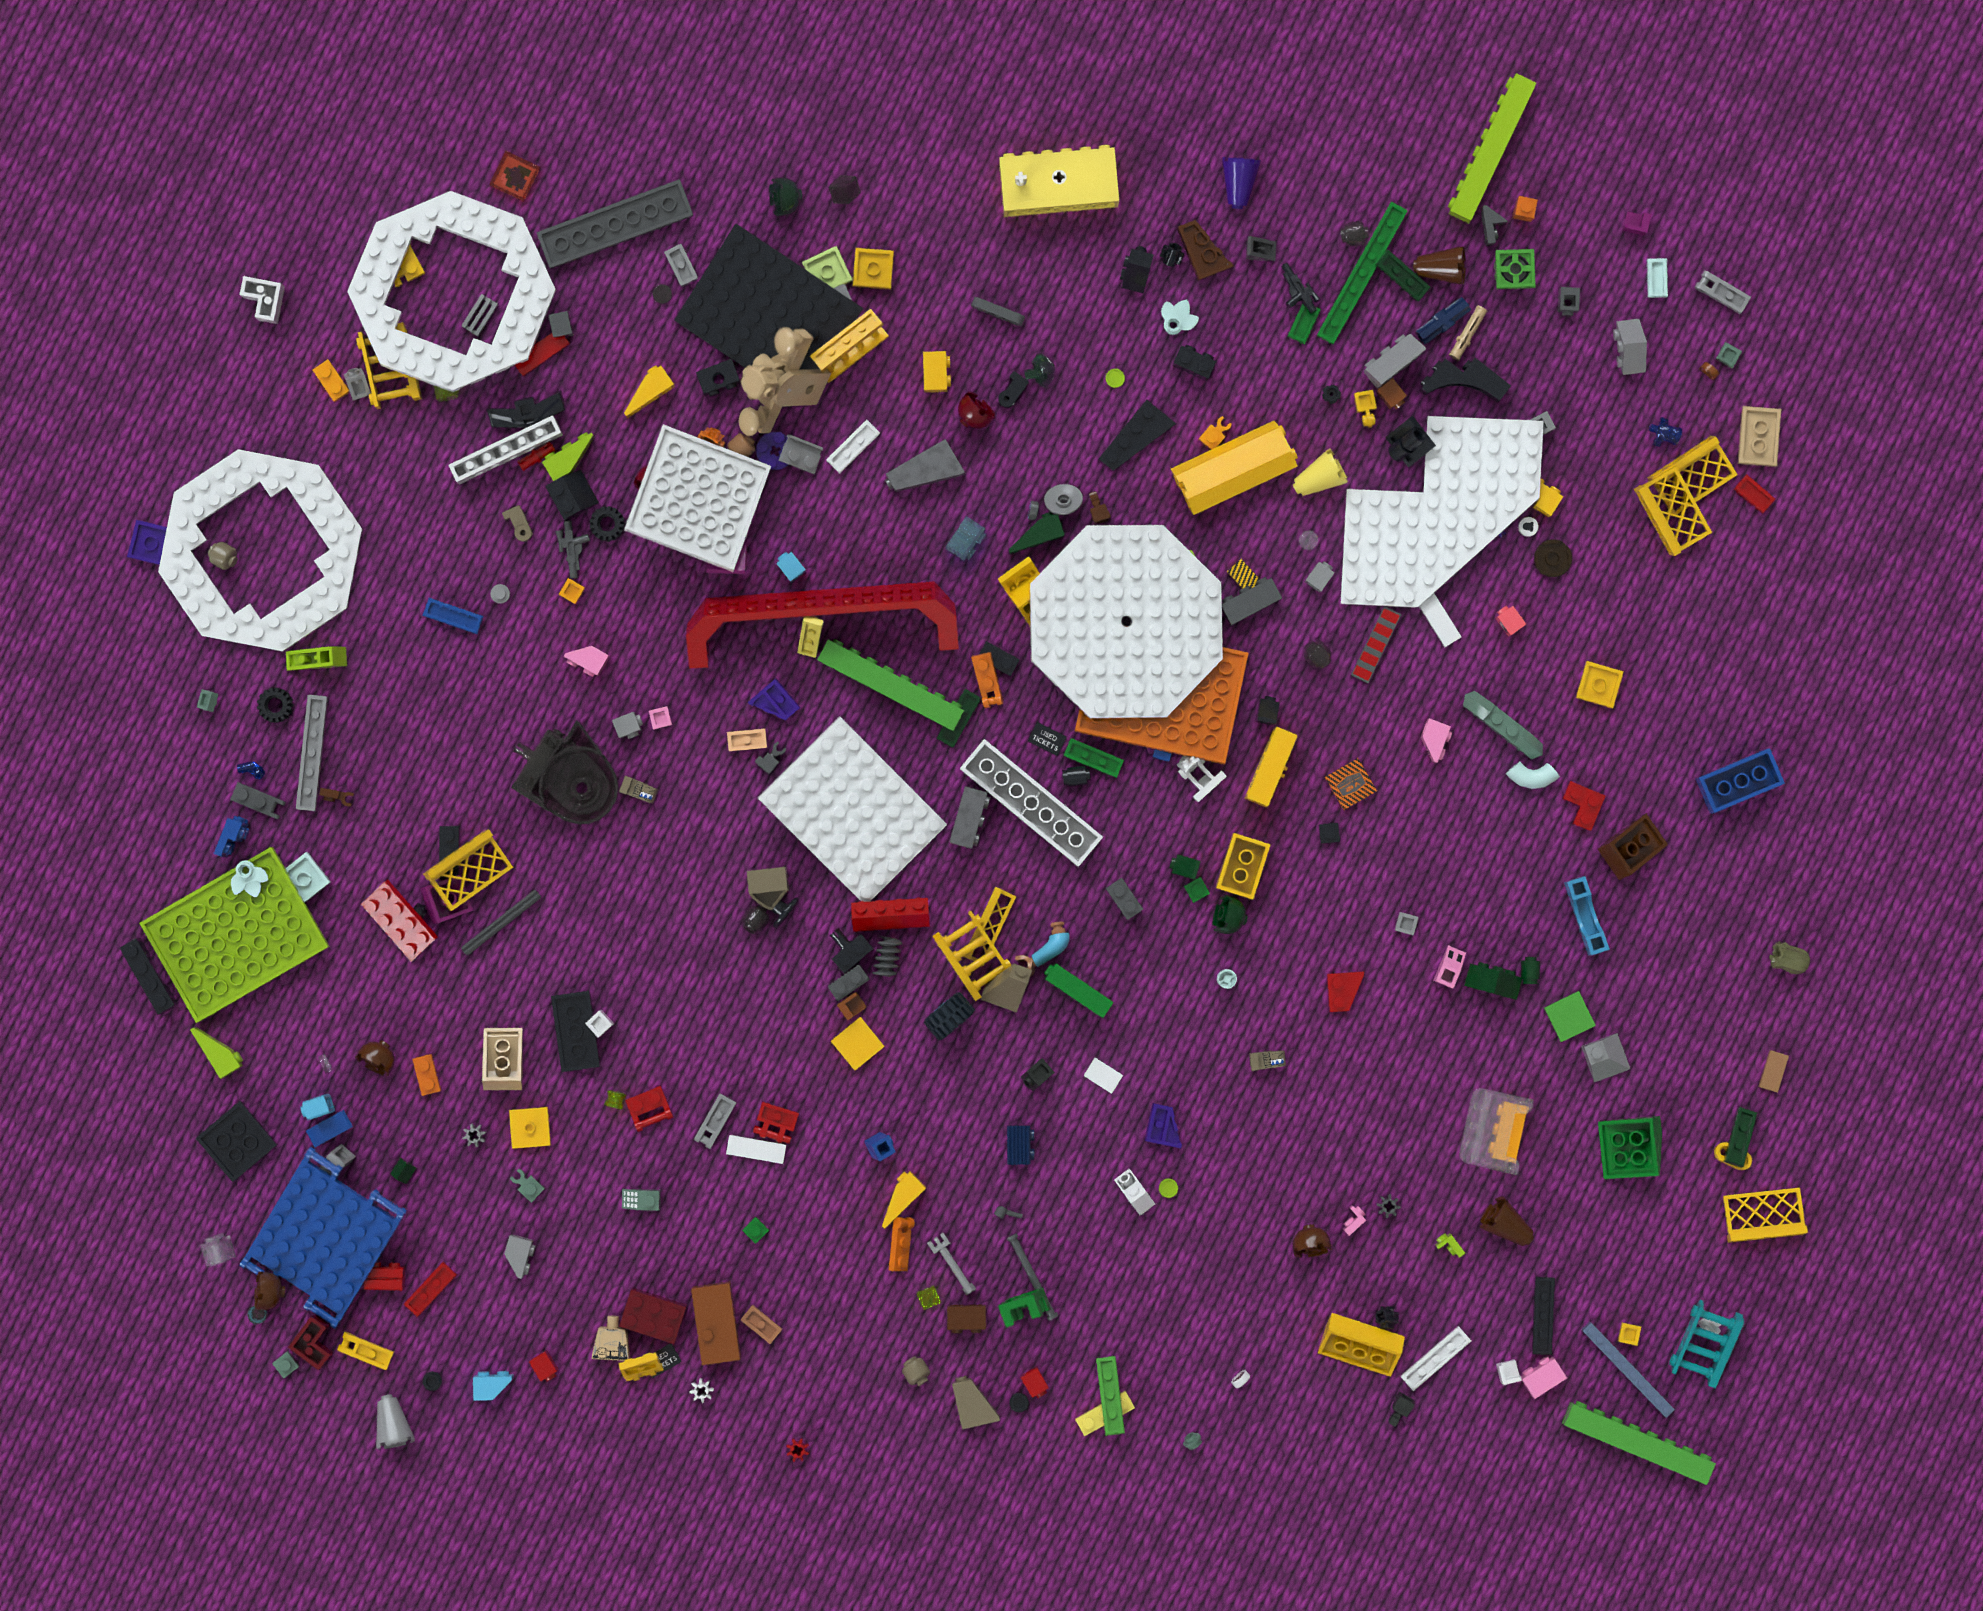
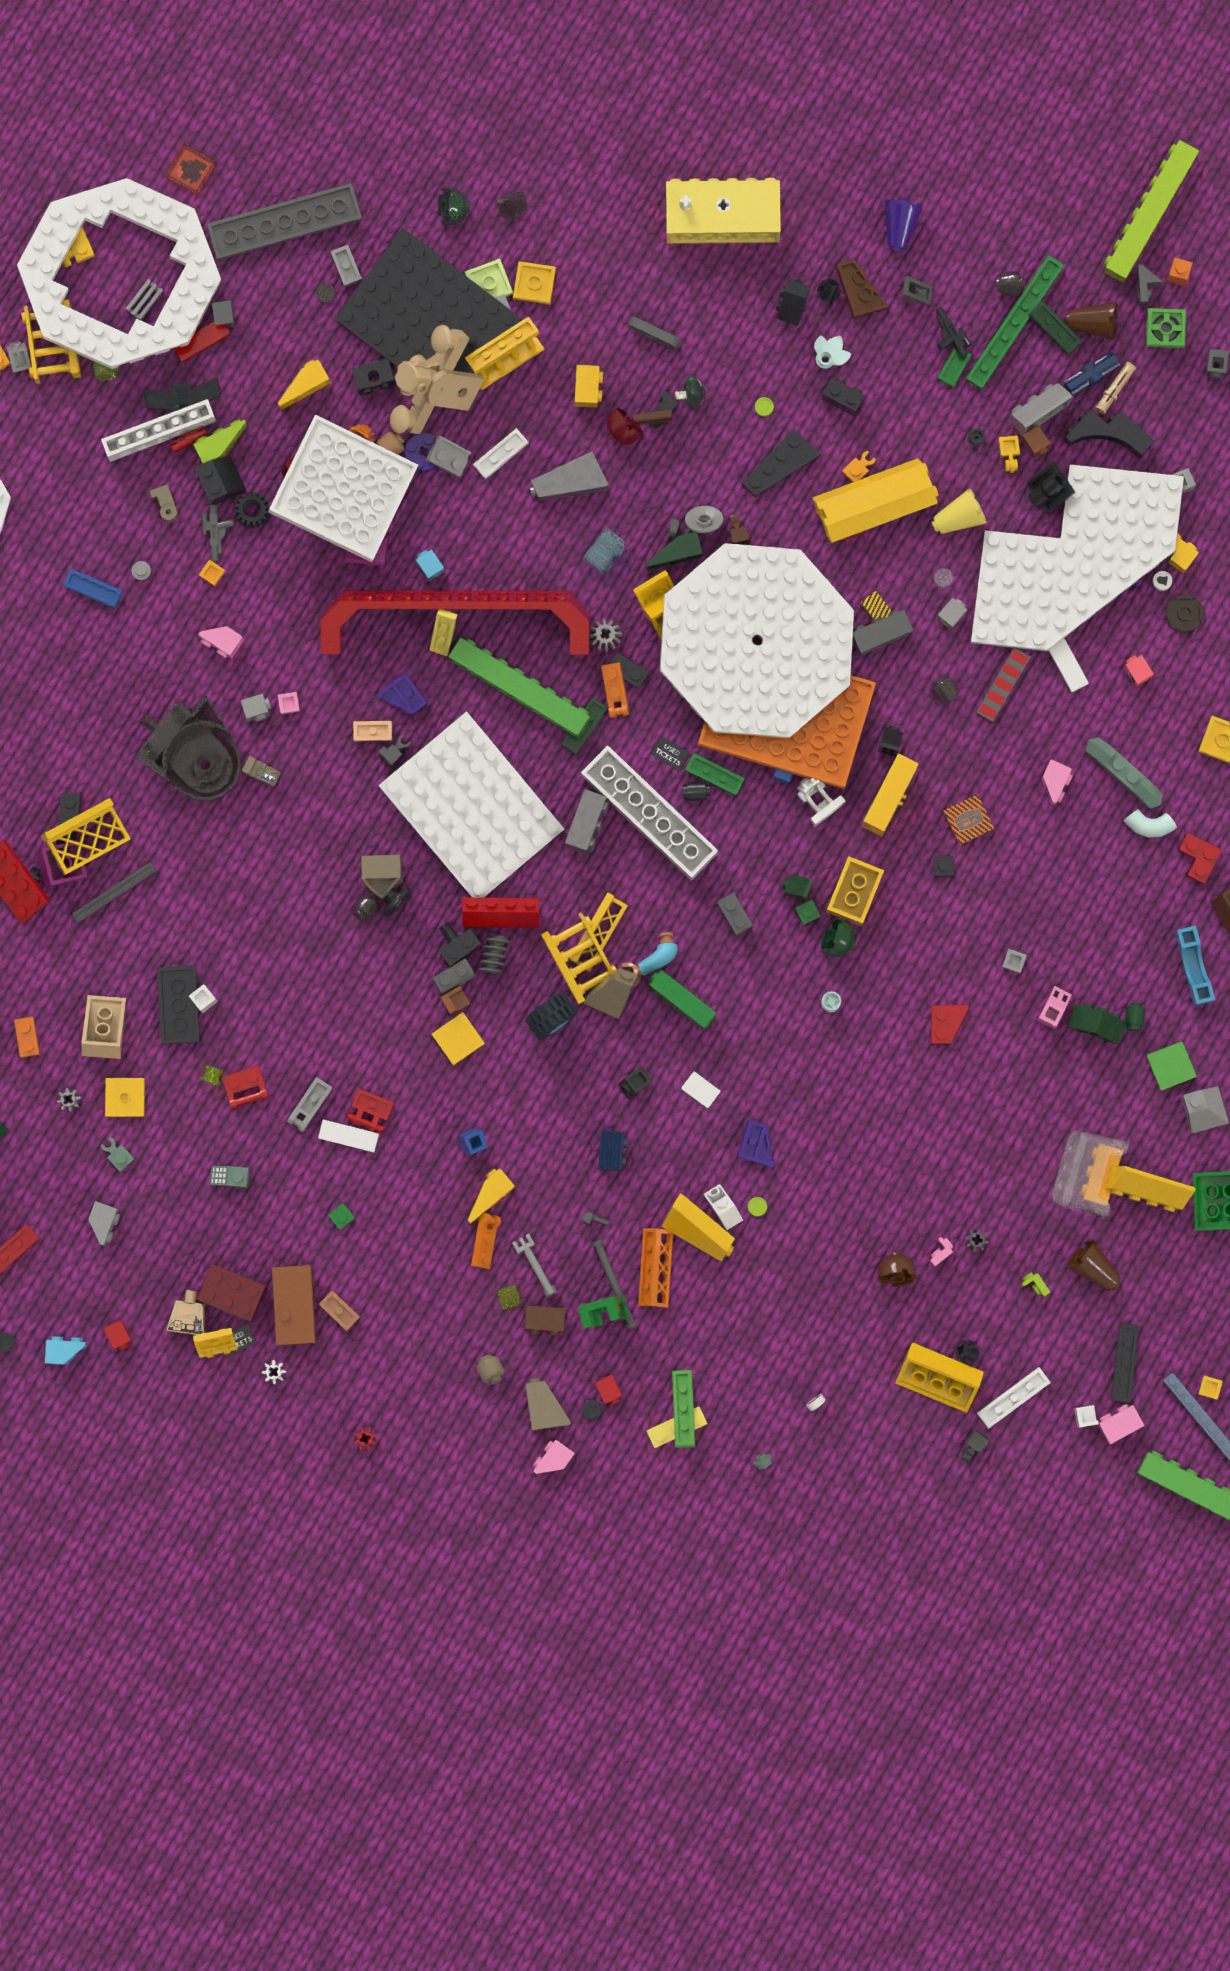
camera: 15 degrees right, 5 degrees down
dark tan leg [1249,1050,1286,1071] -> none
none -> bright pink slope [533,1440,575,1474]
none -> light grey gear [589,619,622,652]
none -> reddish brown tile [634,410,673,425]
none -> orange fence [638,1228,673,1308]
none -> yellow slope [661,1193,735,1262]
none -> yellow slope [1106,1166,1195,1212]

